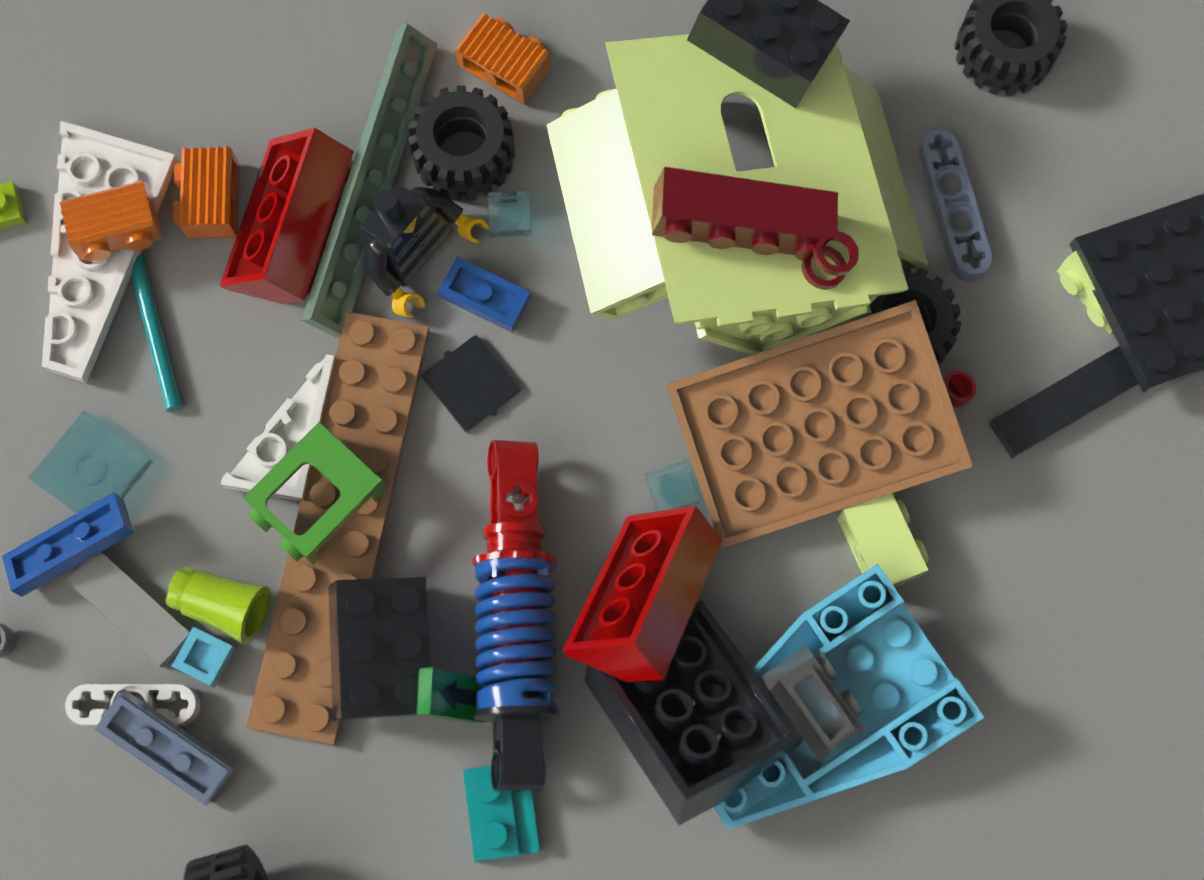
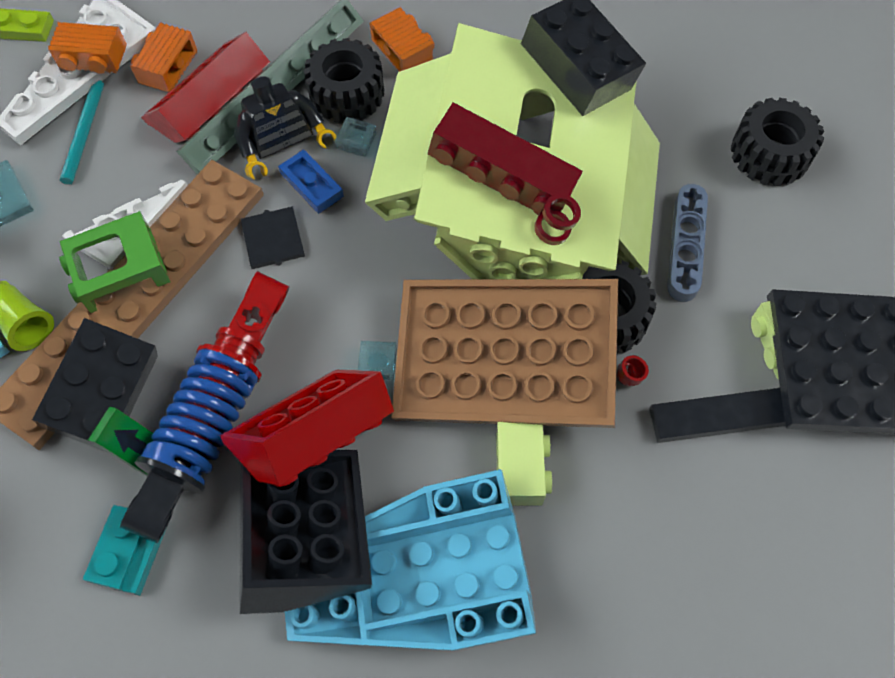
camera: 25 degrees right, 10 degrees down
dark grey window [762,645,864,763] -> none

